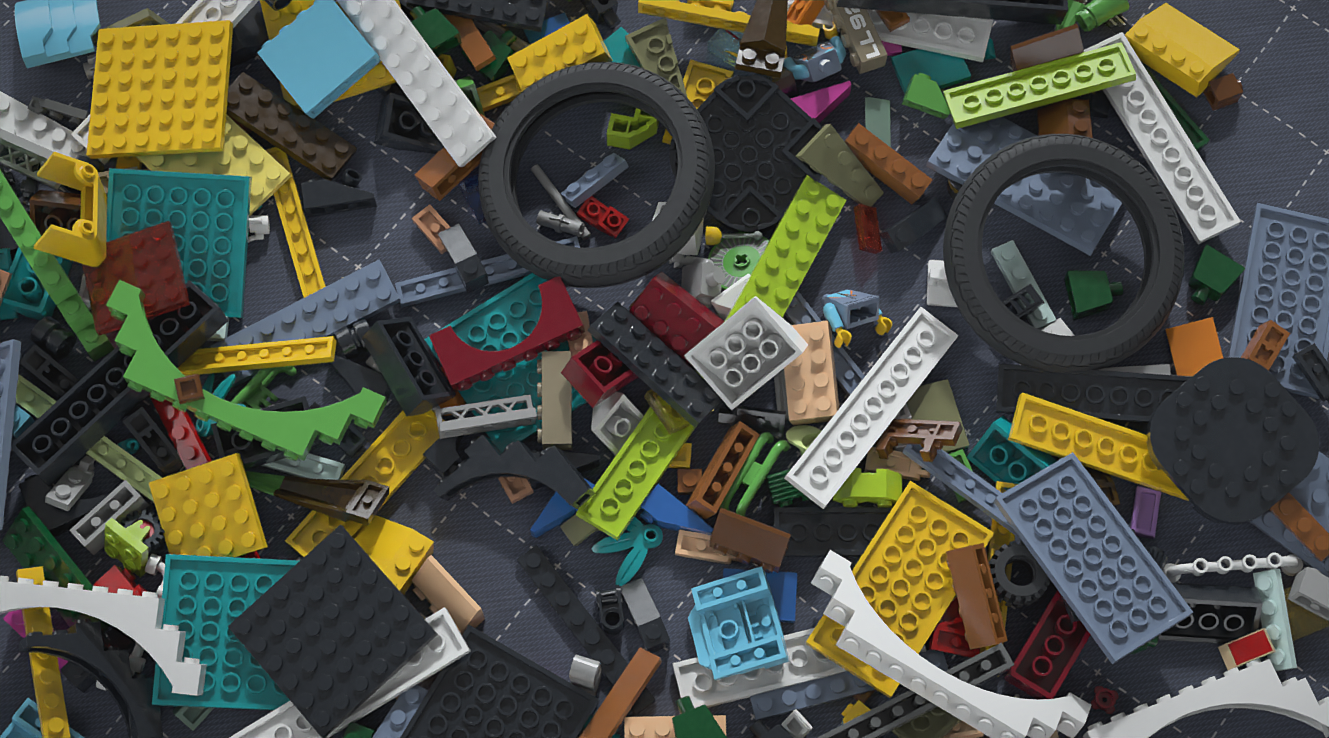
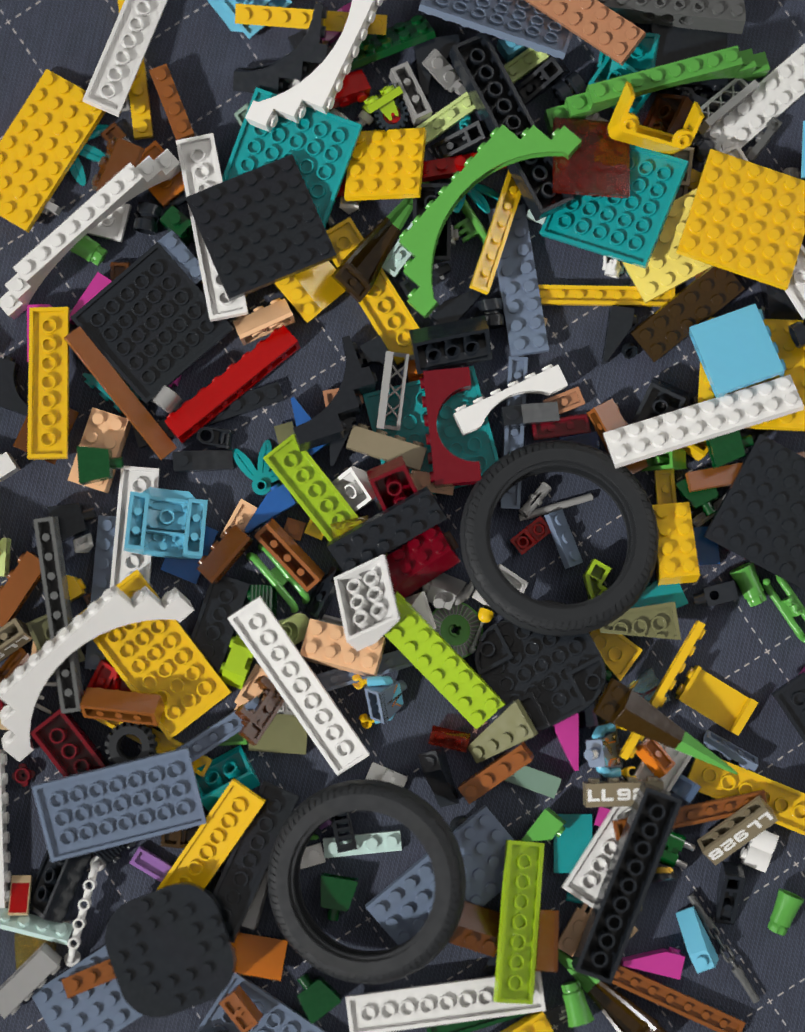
camera: 105 degrees right, 15 degrees up
reddish brown tile [174,374,205,405] -> none
none -> red brick [164,325,300,443]
none -> white slope [340,196,360,214]
none -> white arch [453,364,568,436]
none -> dark red tile [531,414,591,441]
none -> light nougat hinge [558,903,593,957]

